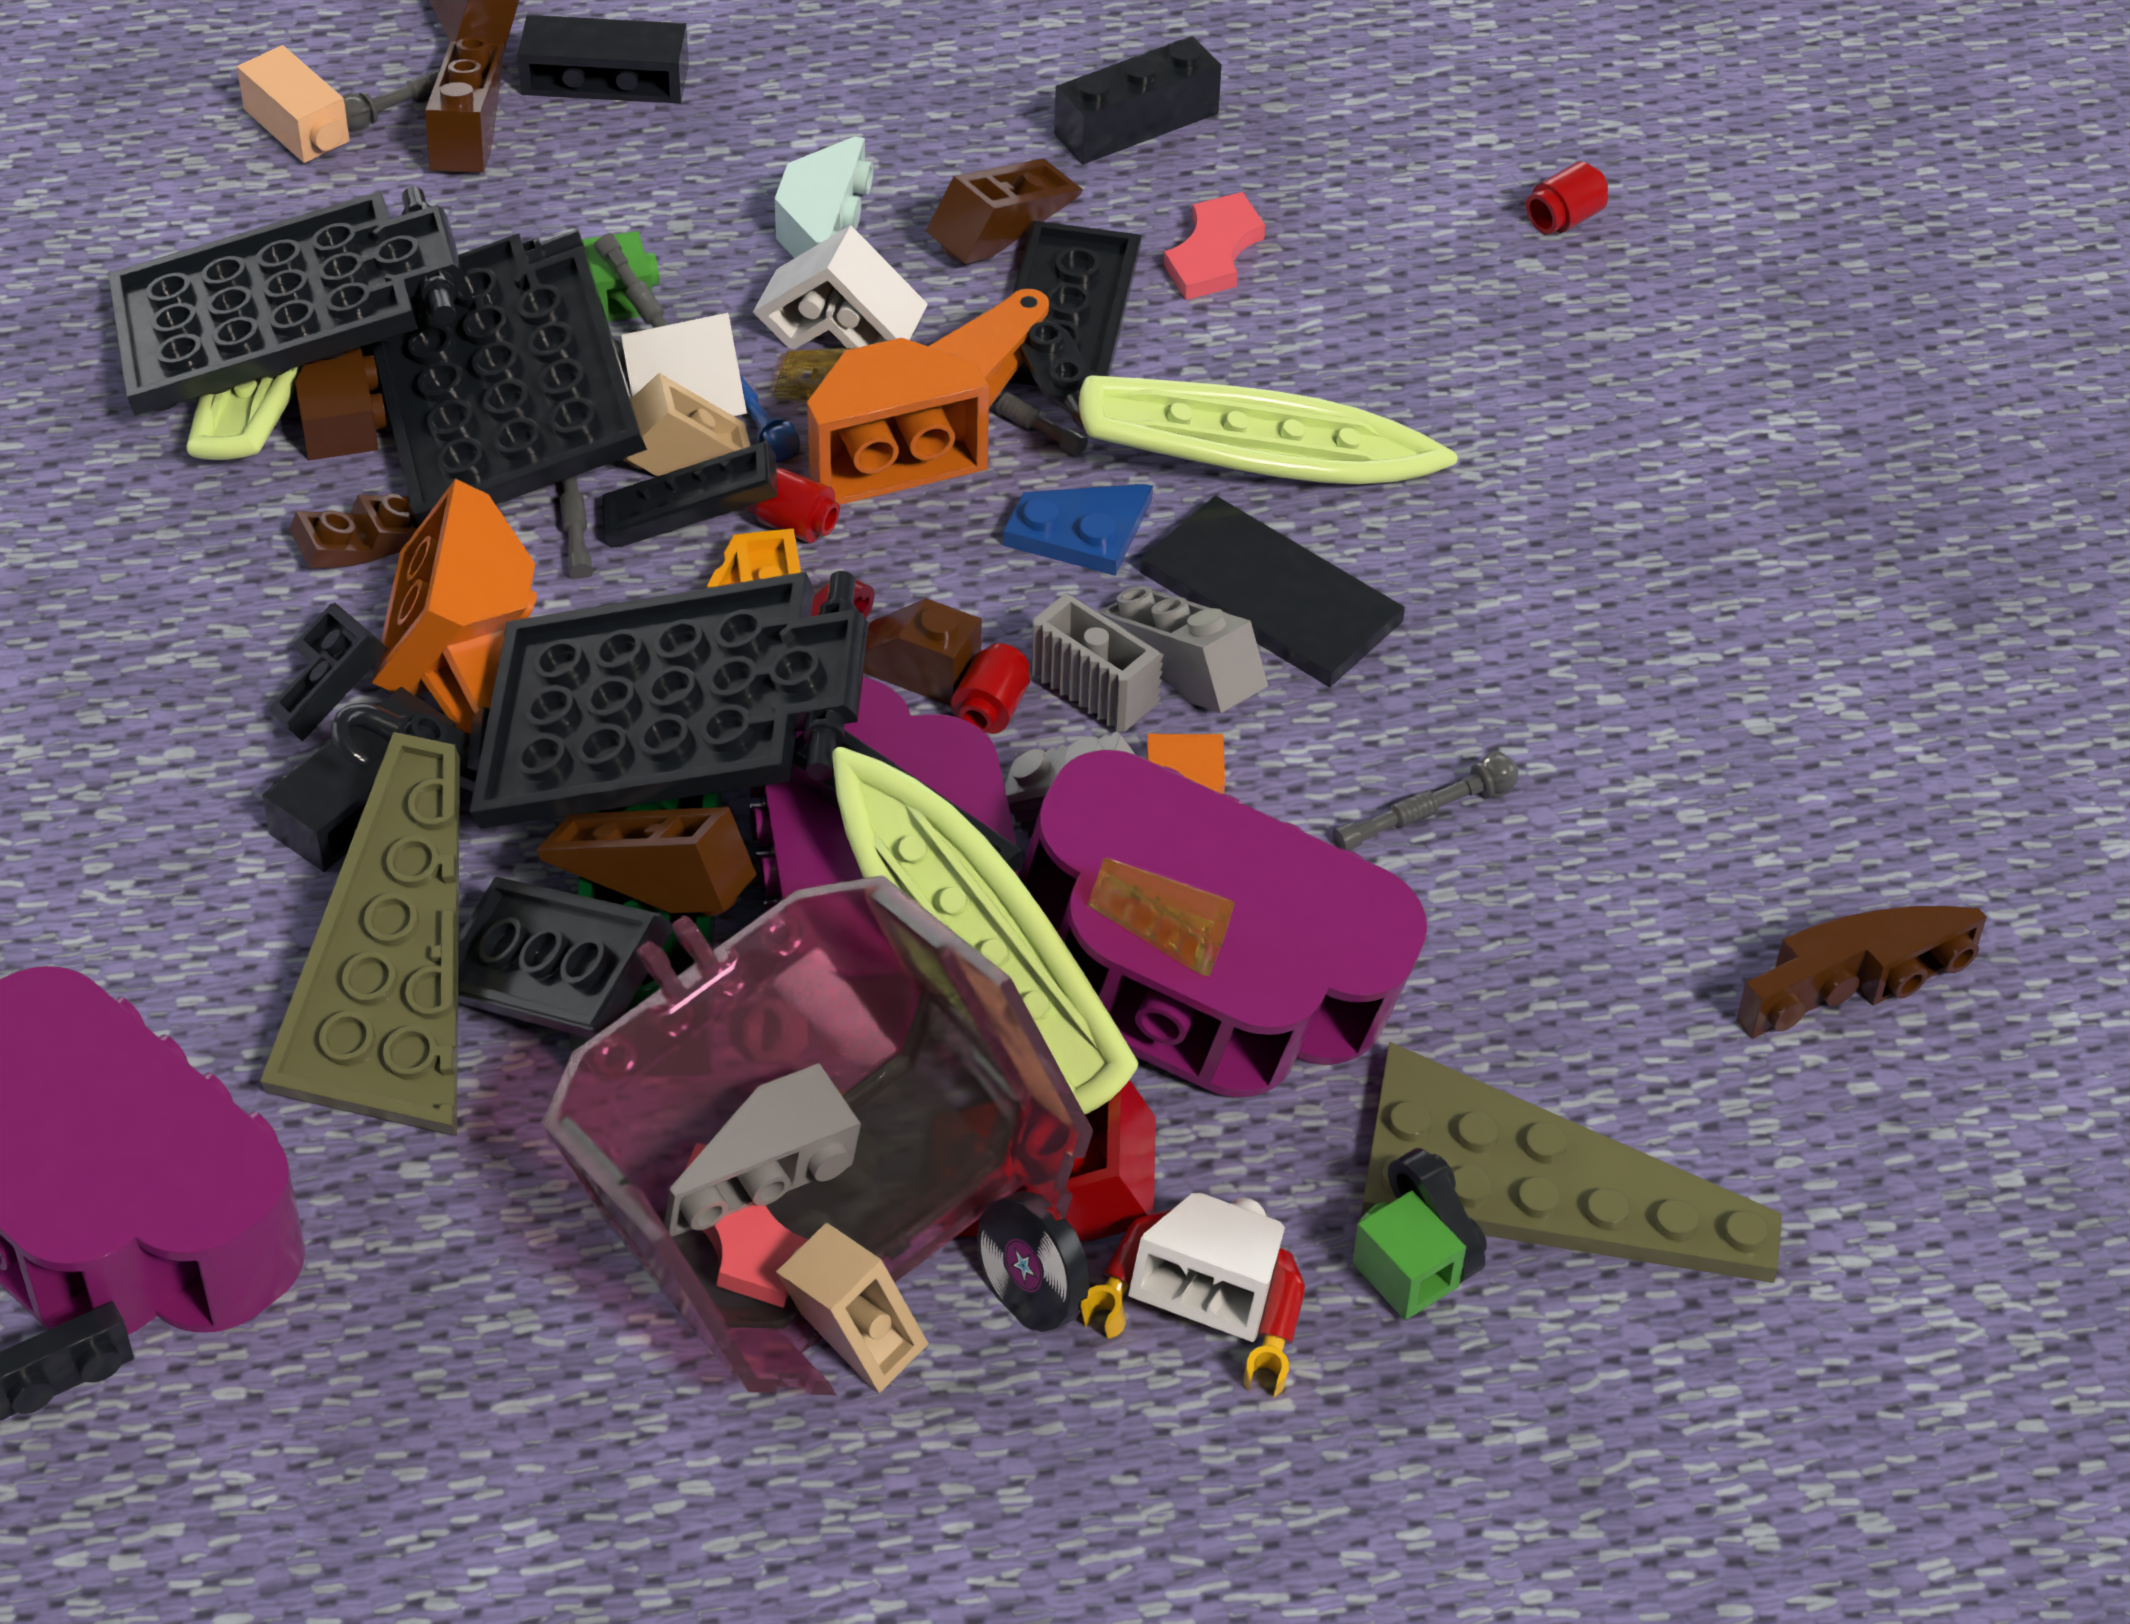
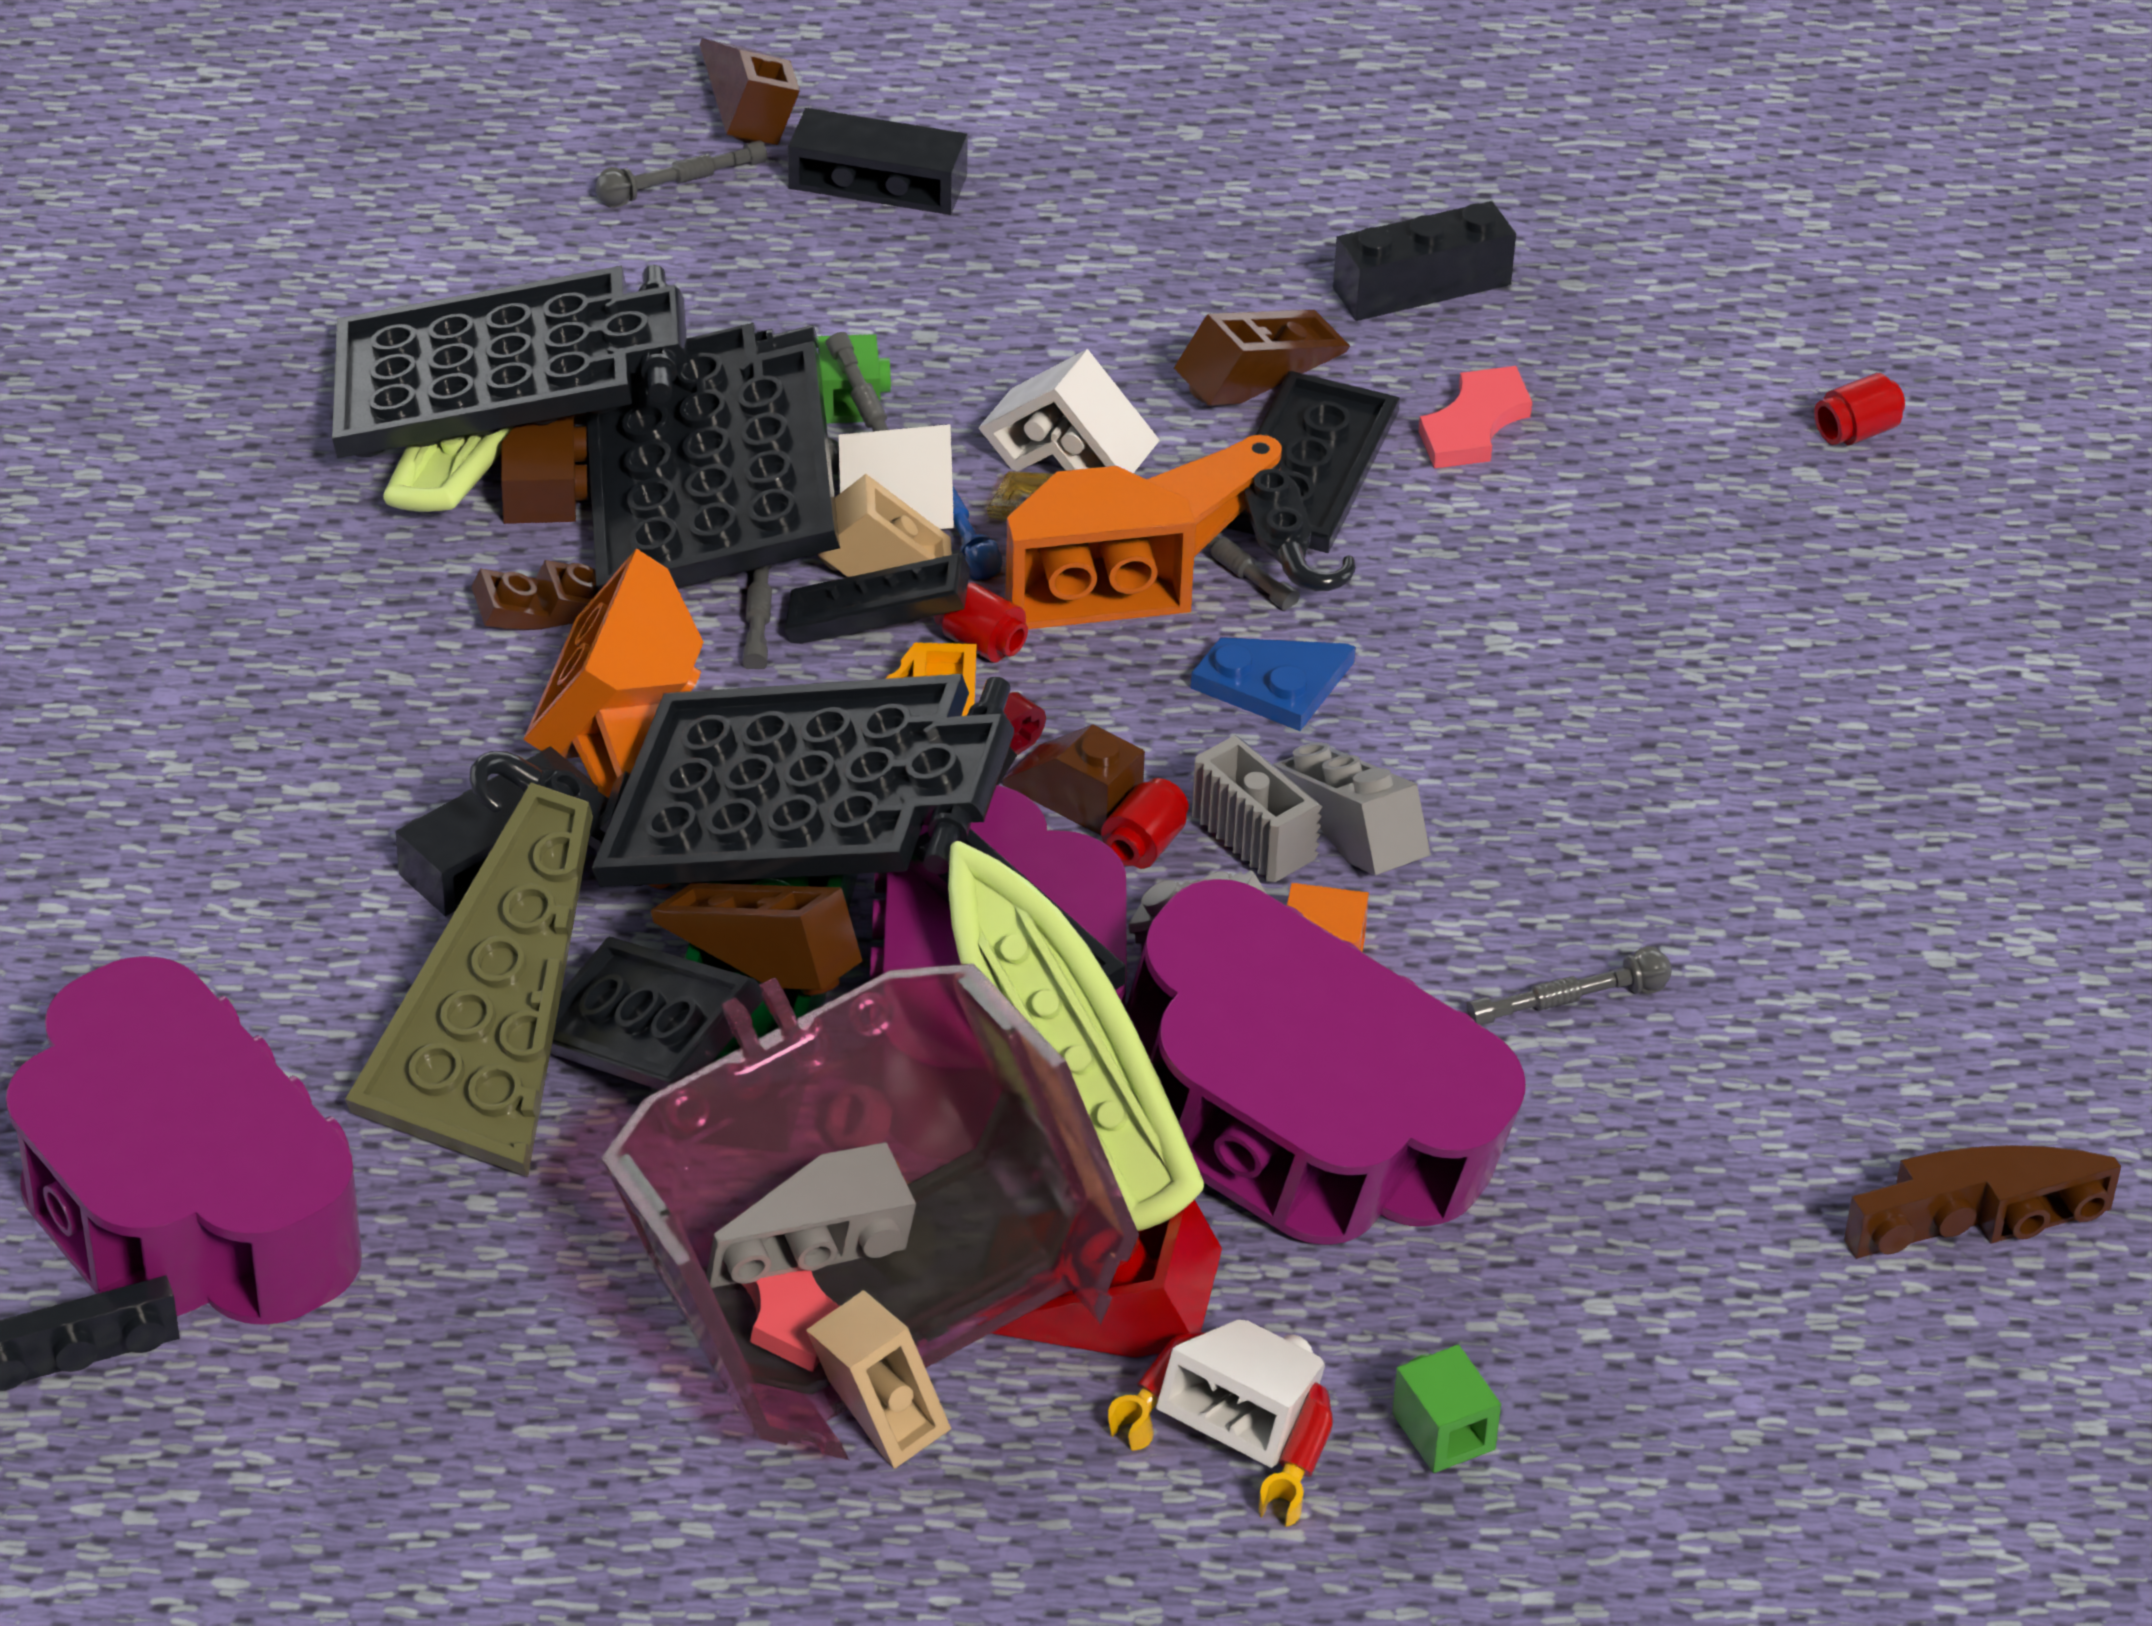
camera: 10 degrees right, 5 degrees down
light nougat brick [237,45,350,163] -> none
black tile [269,602,388,742] -> none
reddish brown slope [425,37,504,173] -> none
light aqua slope [775,137,873,258] -> none
black tile [977,1190,1090,1332] -> none
yellowish green piece [1079,375,1458,485] -> none
clear yellow slope [1087,858,1235,977] -> none
black tile [1140,495,1405,688] -> none
olive wing [1361,1041,1782,1283] -> none
black plate [1388,1148,1487,1283] -> none

